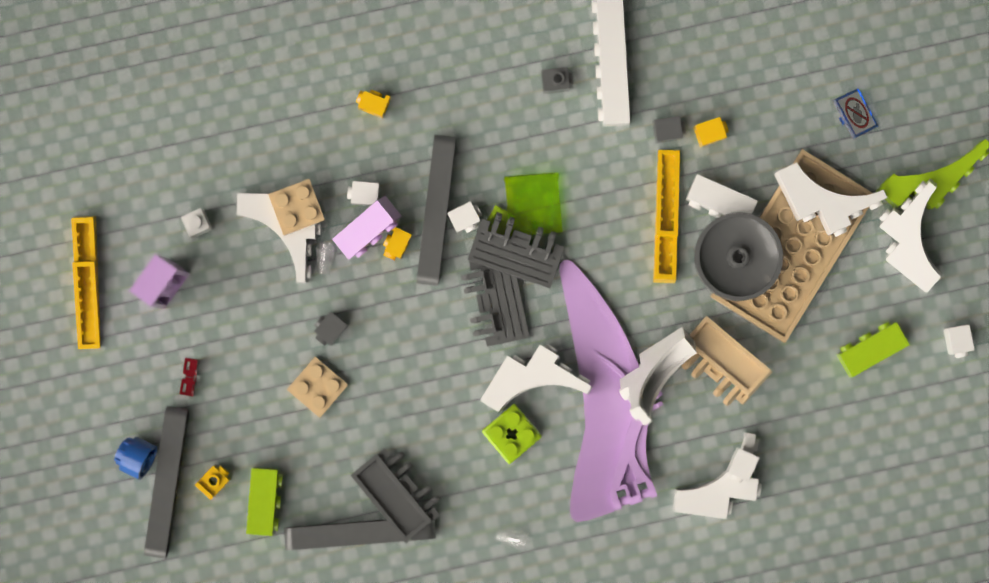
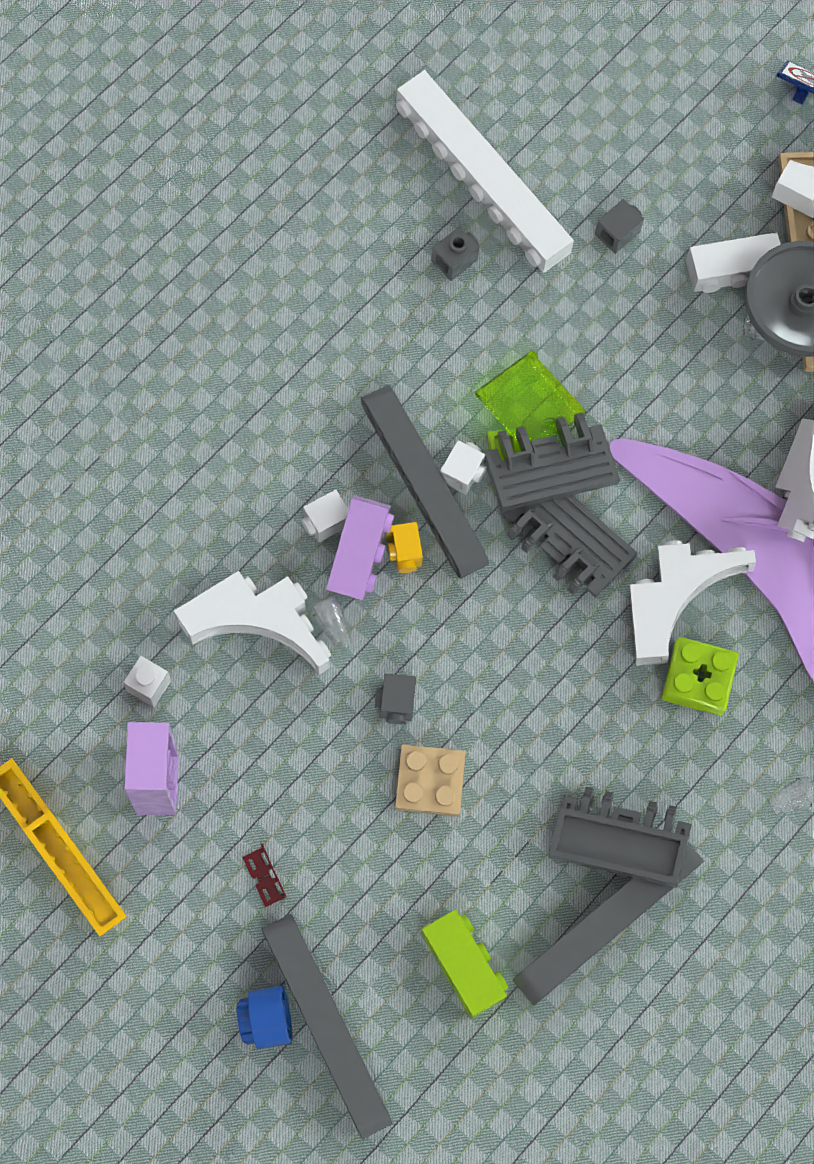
camera: 40 degrees left, 15 degrees down
yellow brick [195,465,231,500] -> none
tan plate [268,179,325,236] -> none
yellow brick [356,90,391,119] -> none
yellow slope [653,150,680,283] -> none
yellow brick [693,117,729,148] -> none

